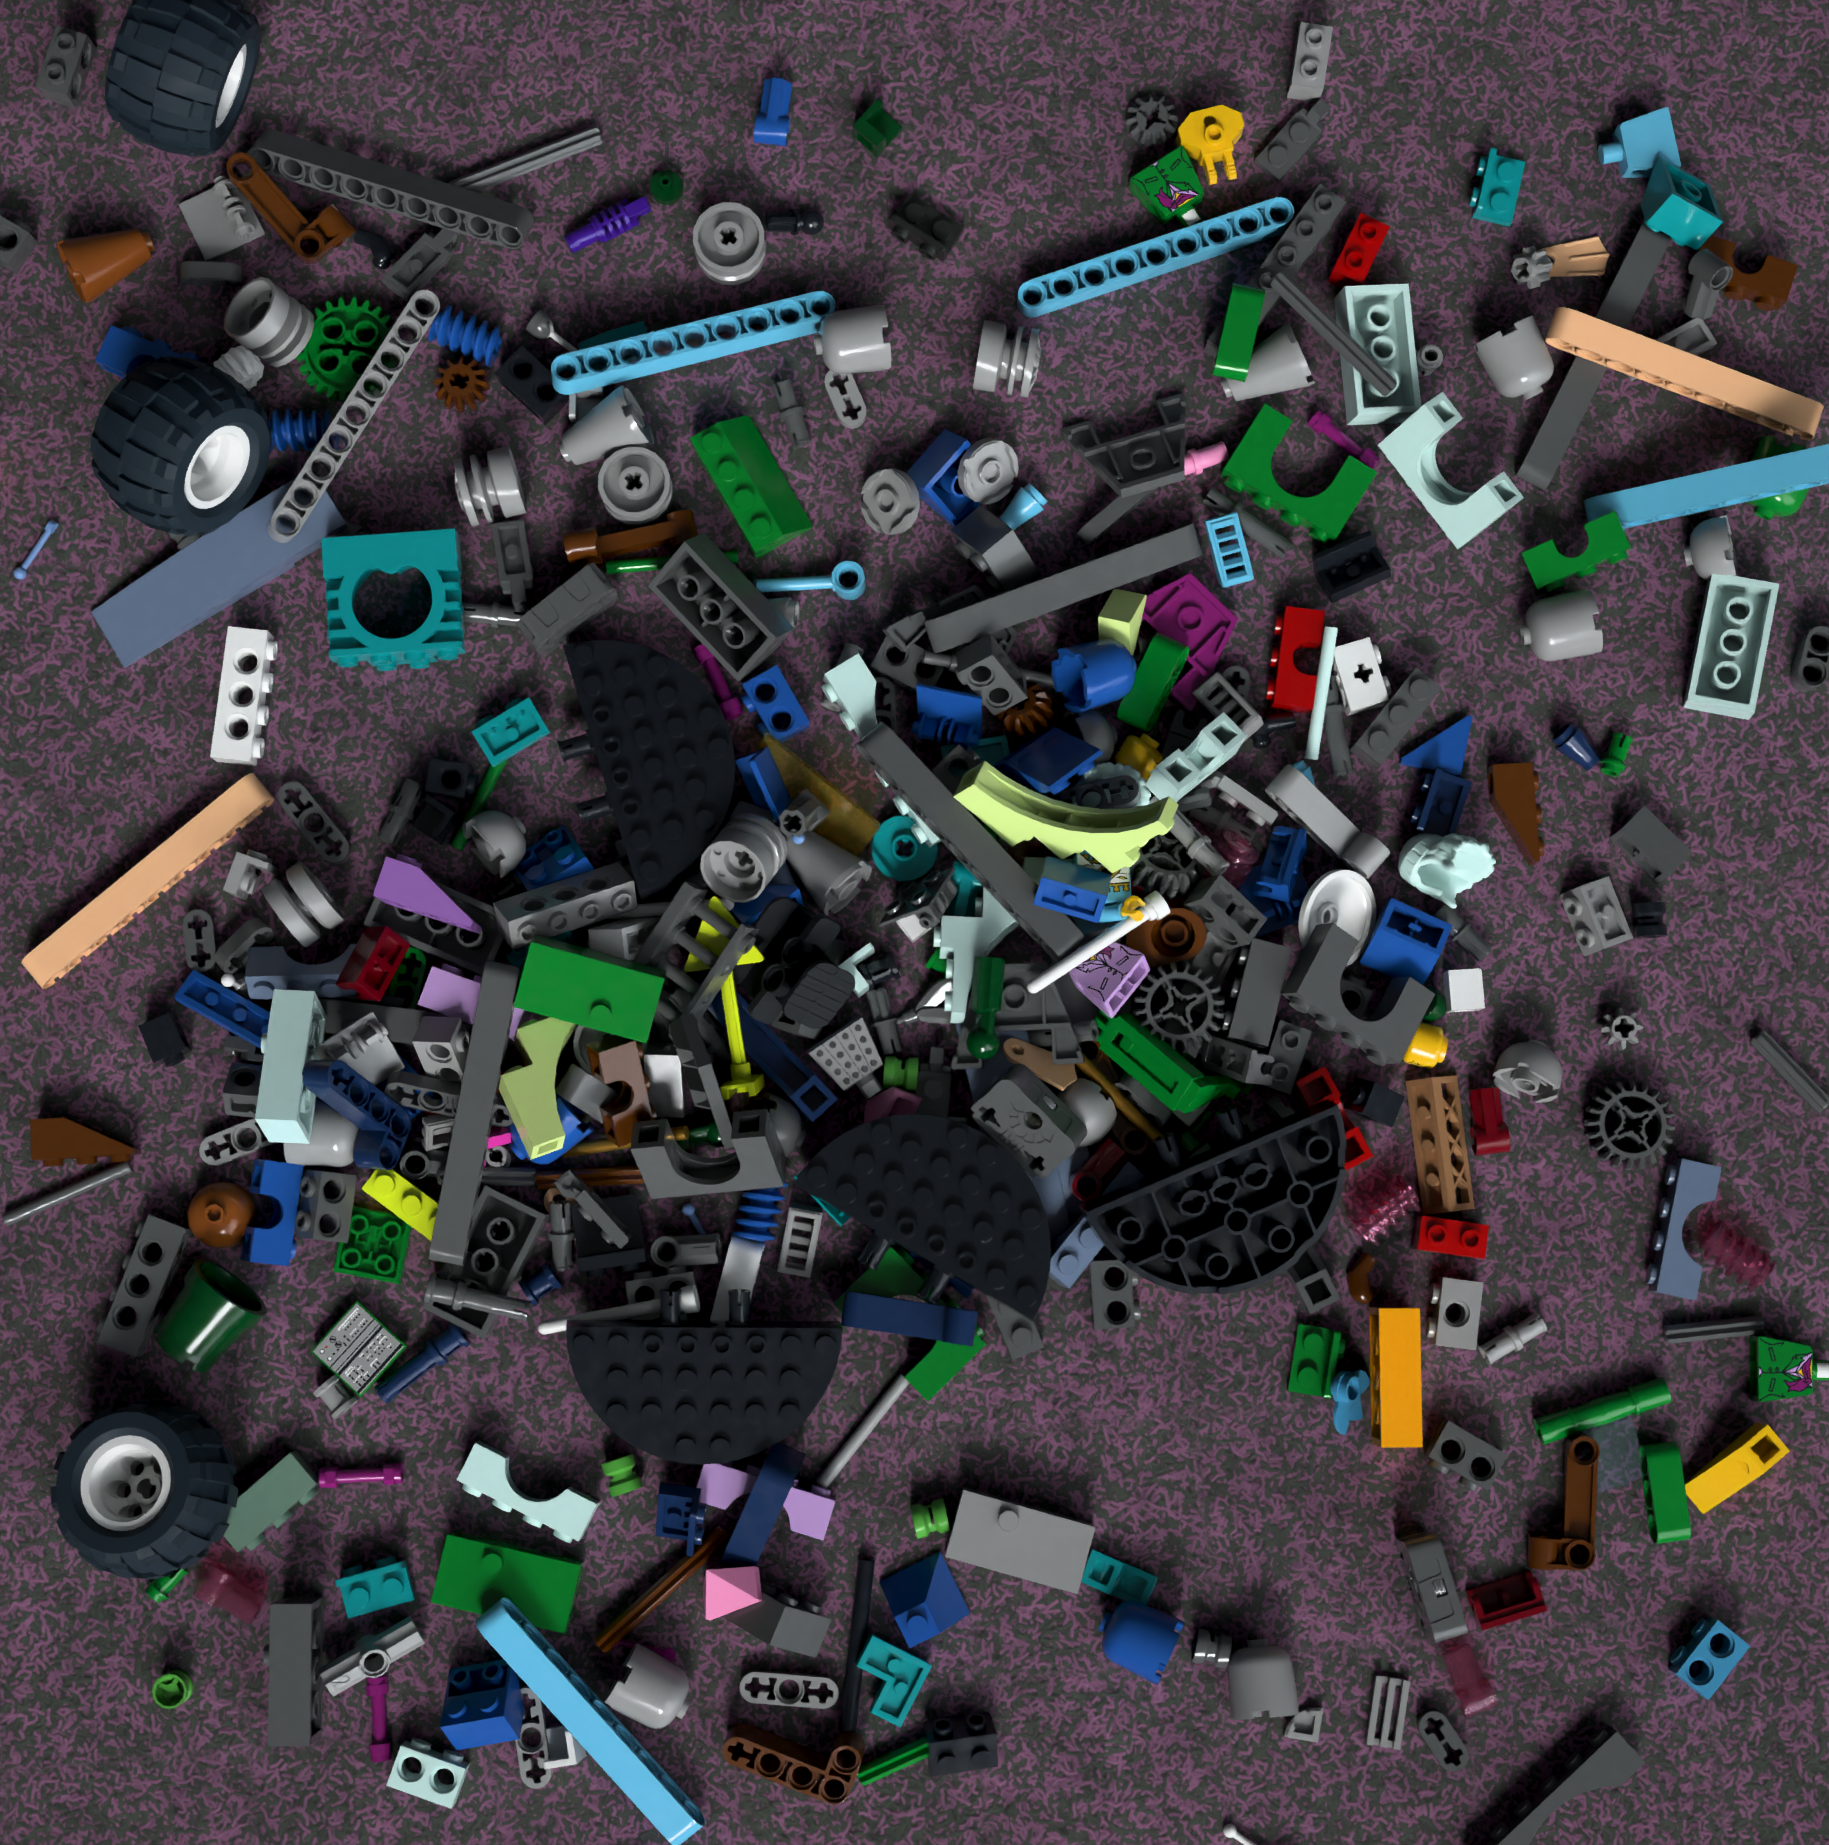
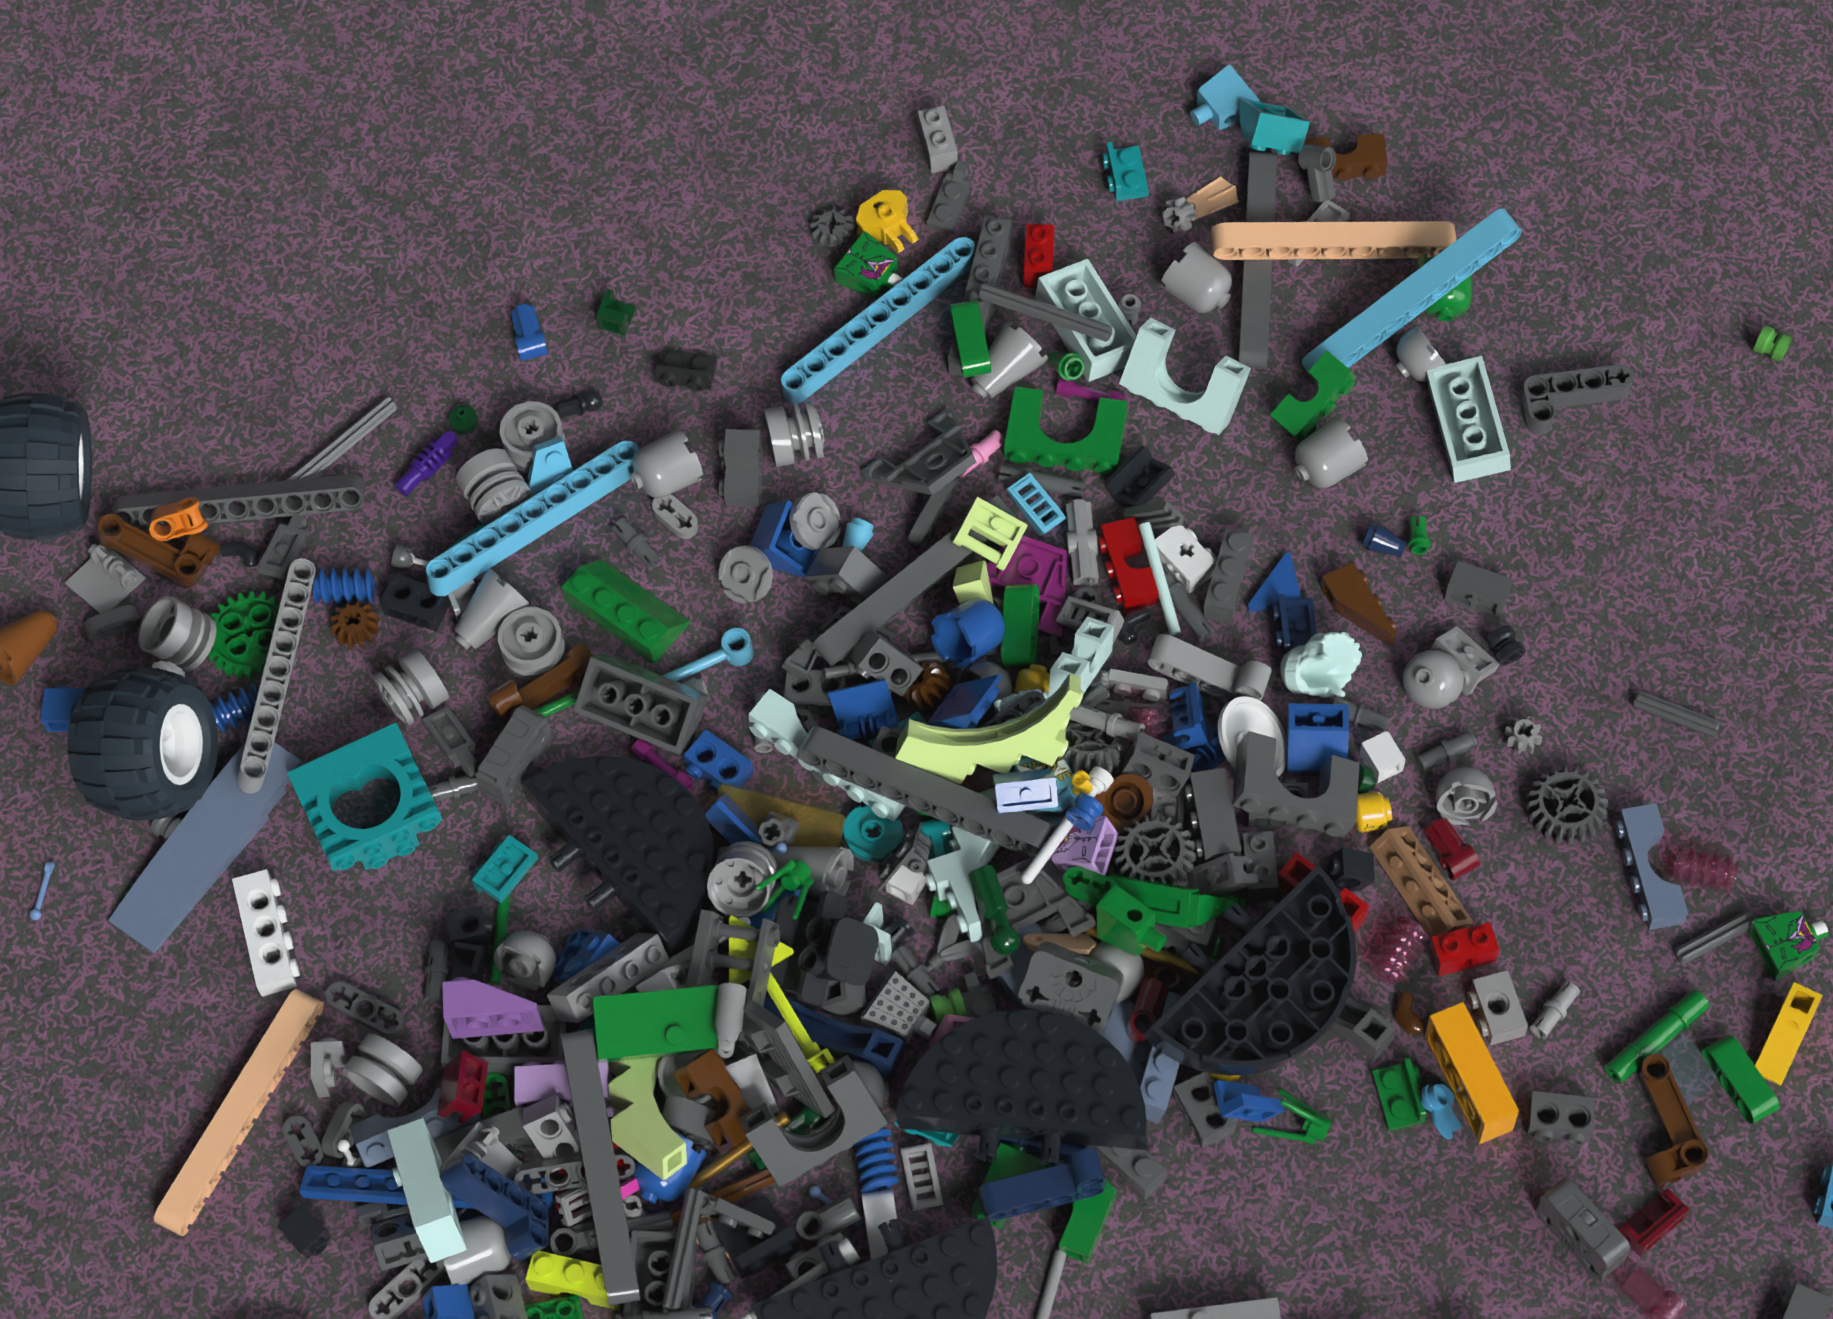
camera: 15 degrees left, 20 degrees down
none -> orange piece [149,497,208,541]
none -> light grey wheel [456,448,531,524]
none -> medium azure wing [528,436,573,497]
none -> dark grey axle [662,1188,703,1312]
none -> light grey piece [714,983,746,1058]
none -> dark grey brick [719,429,764,507]
none -> green plant [755,859,814,920]
none -> yellowish green plate [952,497,1028,571]
none -> green cone [1048,351,1084,381]
none -> green beam [1063,866,1118,906]
none -> light grey piece [1066,499,1099,587]
none -> blue wheel [1066,793,1104,831]
none -> green torso [1097,884,1167,956]
none -> dark grey tile [1123,501,1185,531]
none -> blue panel [1213,1080,1285,1122]
none -> green plant [1252,1088,1333,1145]
none -> light grey cylinder [1402,650,1464,709]
none -> dark grey pin [1416,730,1478,773]

